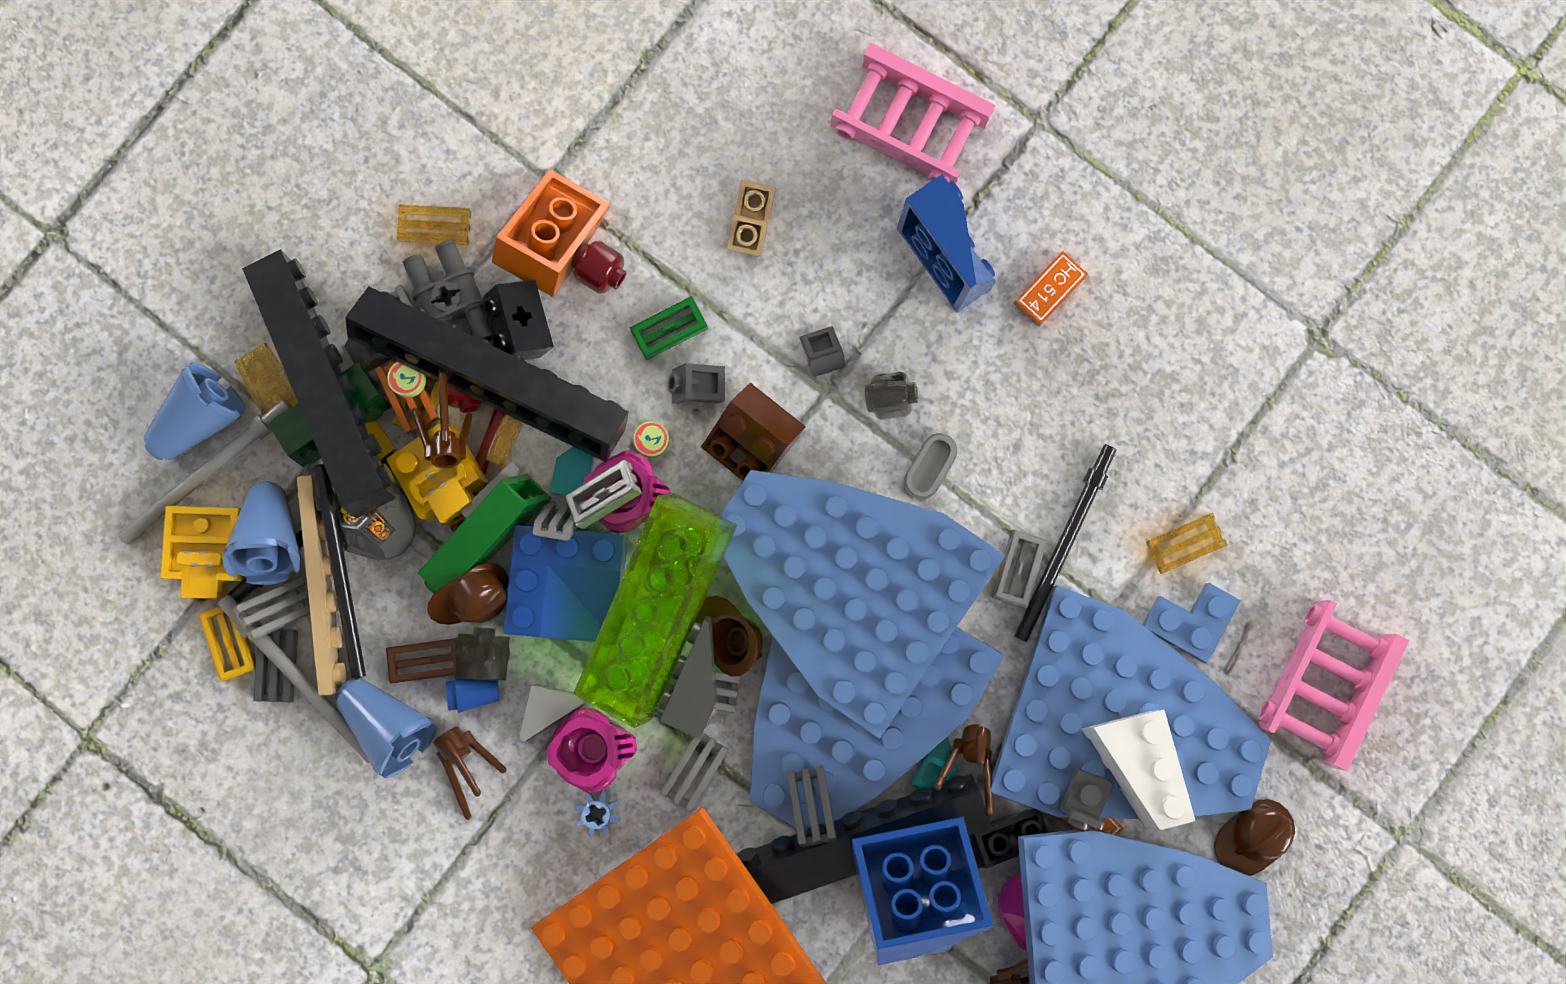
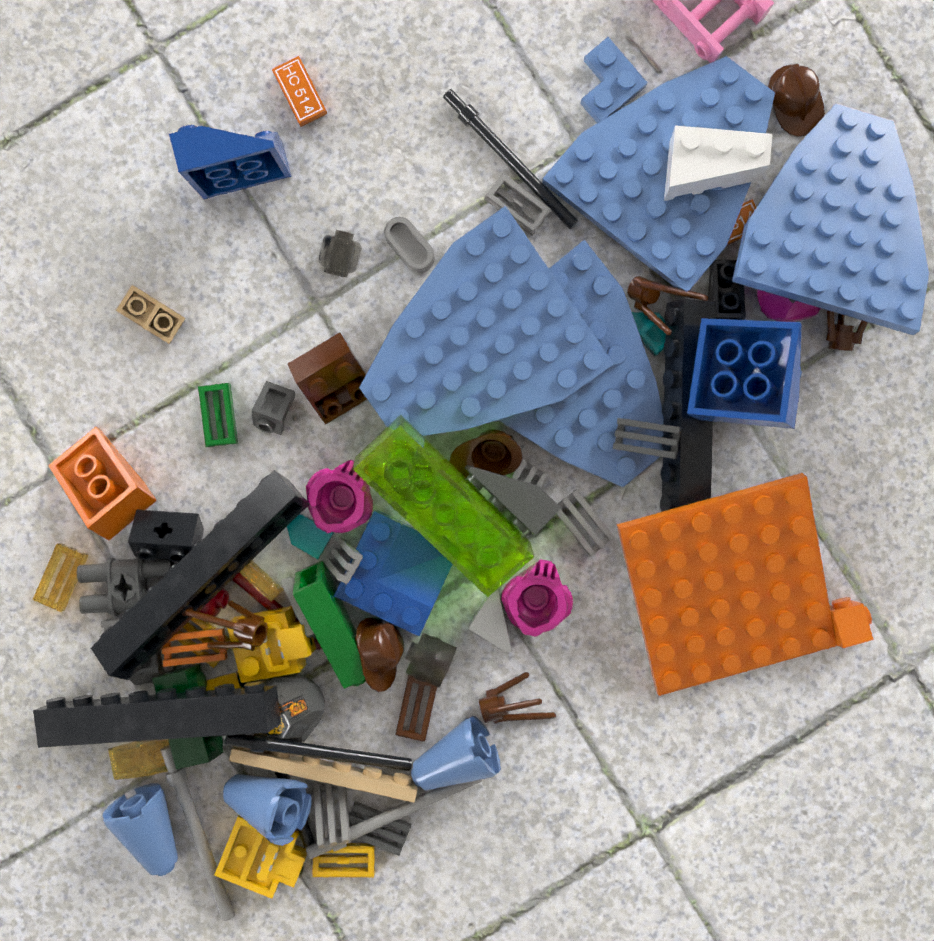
camera: 60 degrees left, 5 degrees up
yellowish green tile [387,362,426,398] -> none
blue cone [446,677,500,713] -> none
light grey tile [566,460,642,529] -> none
dark red head [571,241,627,294] -> none
light blue gear [575,790,621,836] -> none
yellowish green tile [633,421,670,458] -> none
dark grey slope [799,326,845,377] -> none
bright pink fence [831,42,995,184] -> none
dark grey bracket [1059,767,1113,831] -> none
clear yellow tile [1146,512,1228,574] -> none

